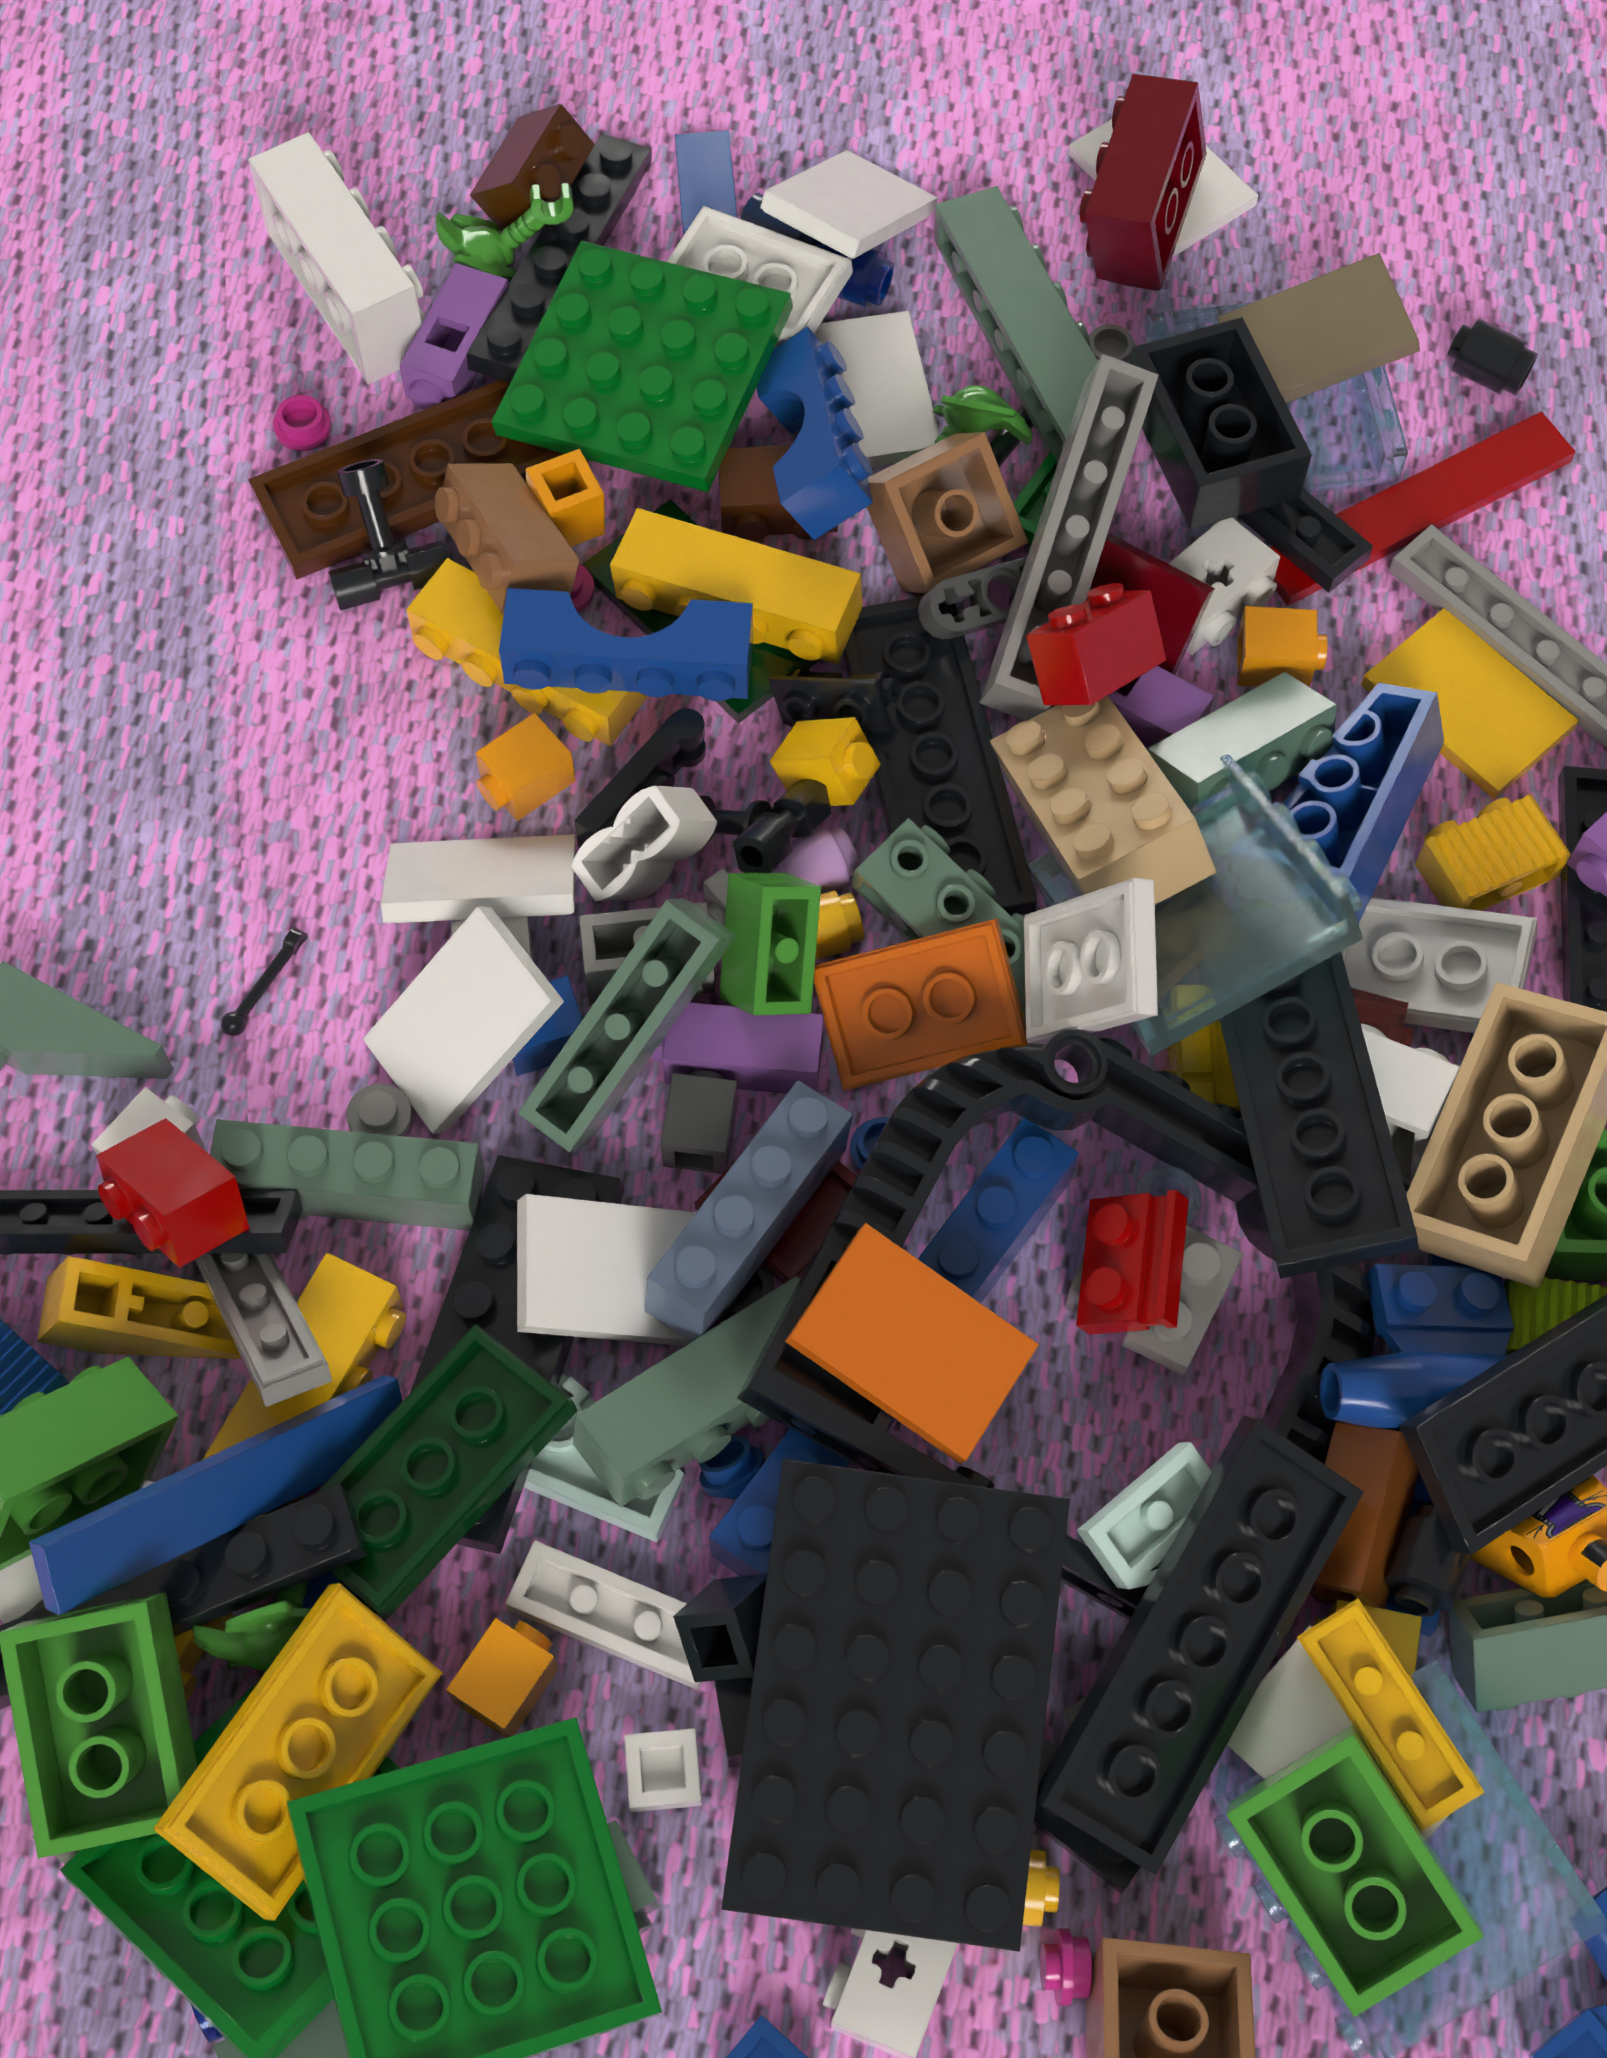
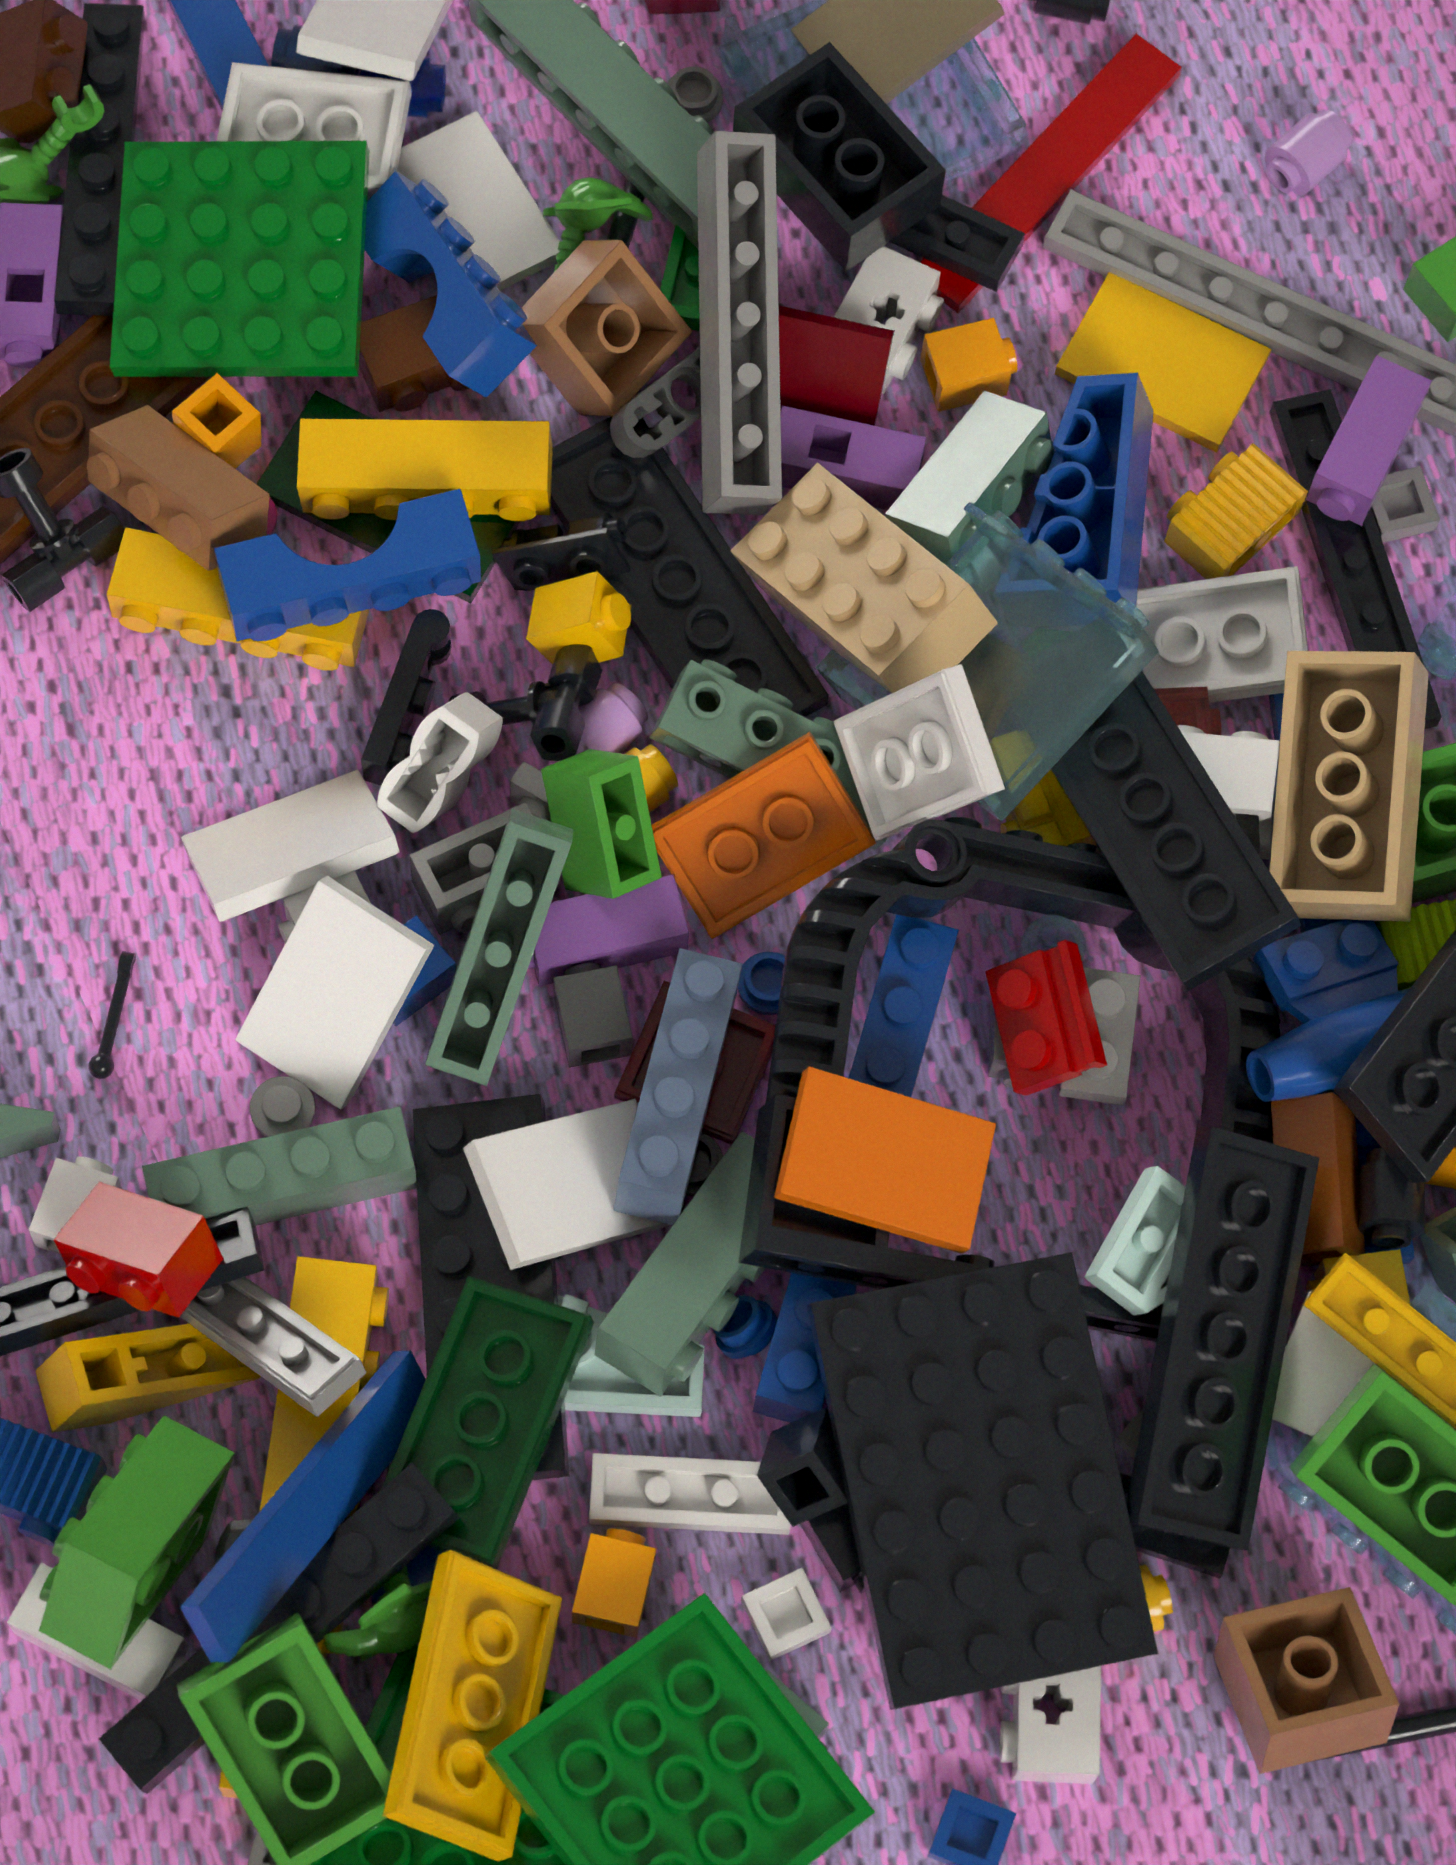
camera: 25 degrees left, 5 degrees up
light orange brick [475,712,576,821] -> none
red brick [1026,583,1166,705] -> none
dark pink plate [1040,1928,1092,2006] -> none

